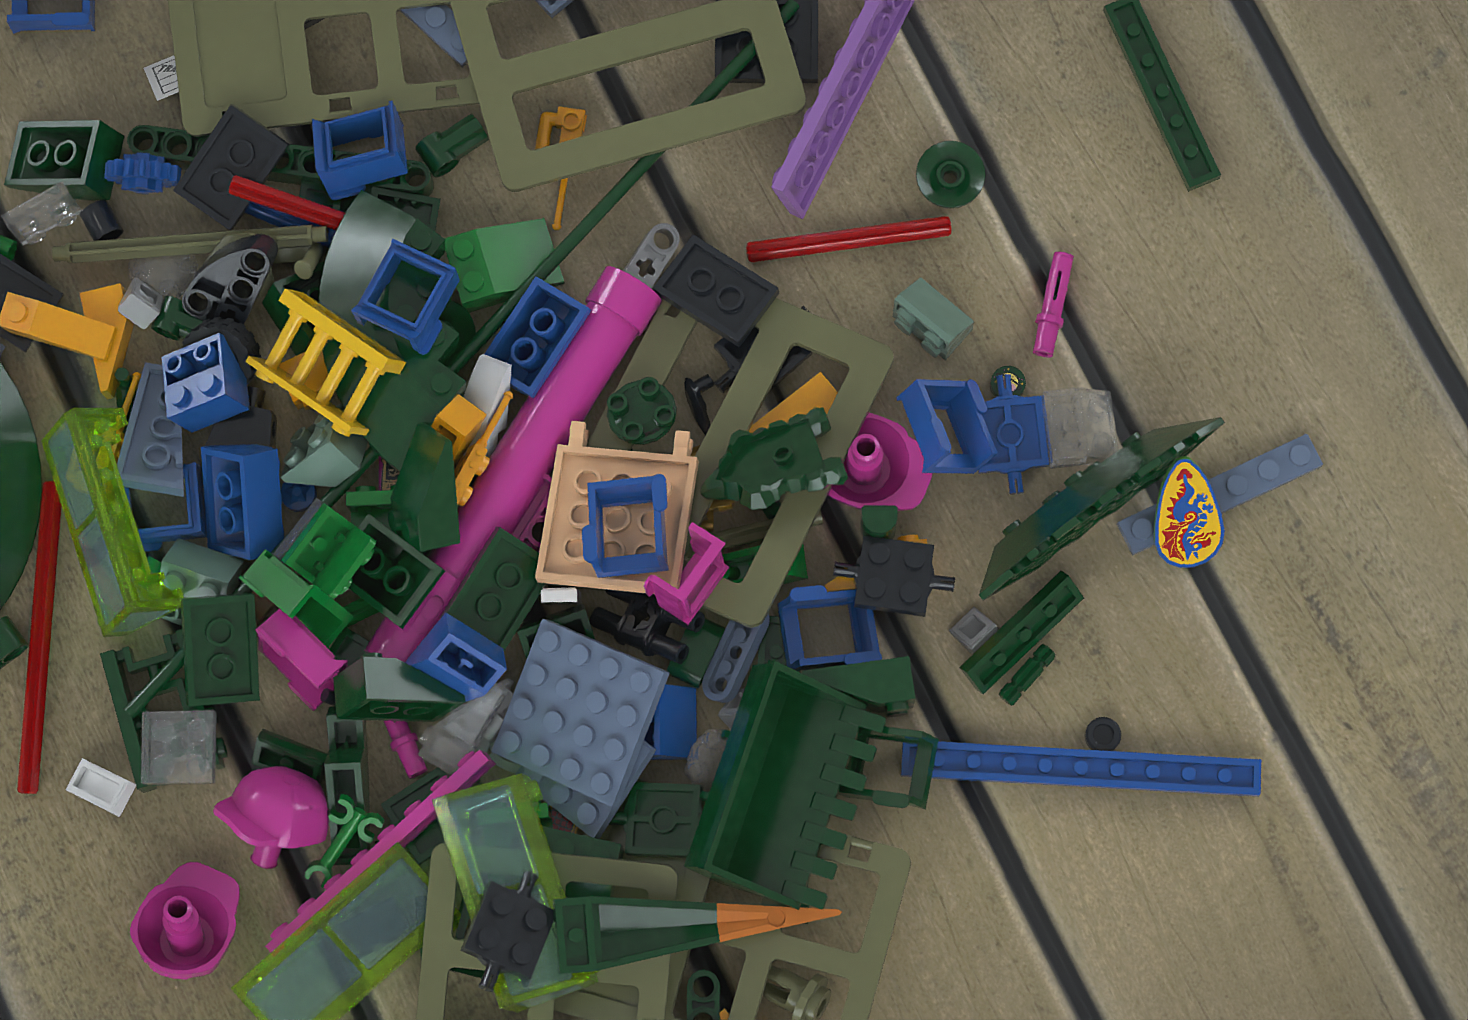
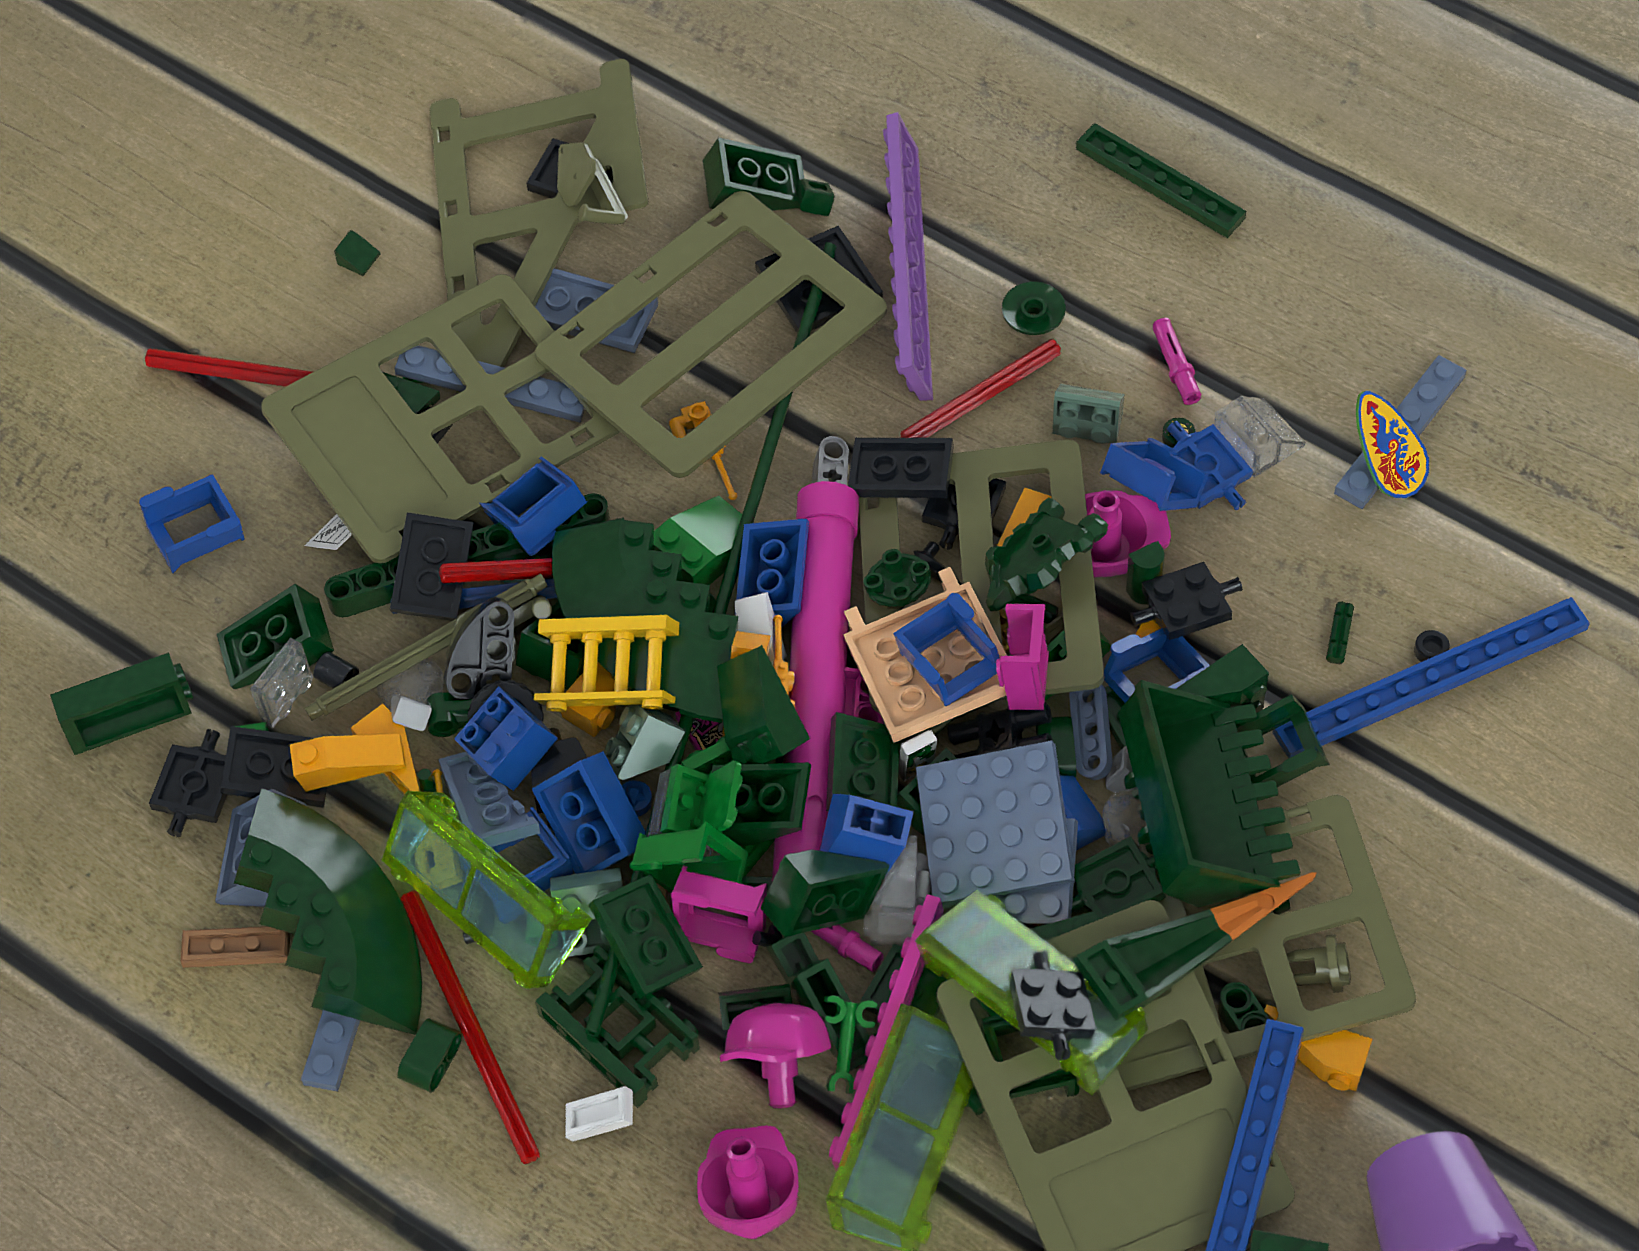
camera: 30 degrees left, 20 degrees down
blue gear [104,153,182,194] -> none
clear plate [141,710,216,785] -> none
blue piece [351,239,460,355] -> none
dark green piece [415,113,489,178] -> none
light grey slope [949,607,999,655] -> none
dark green plate [959,571,1084,694] -> none
dark green brick [979,417,1225,601] -> none

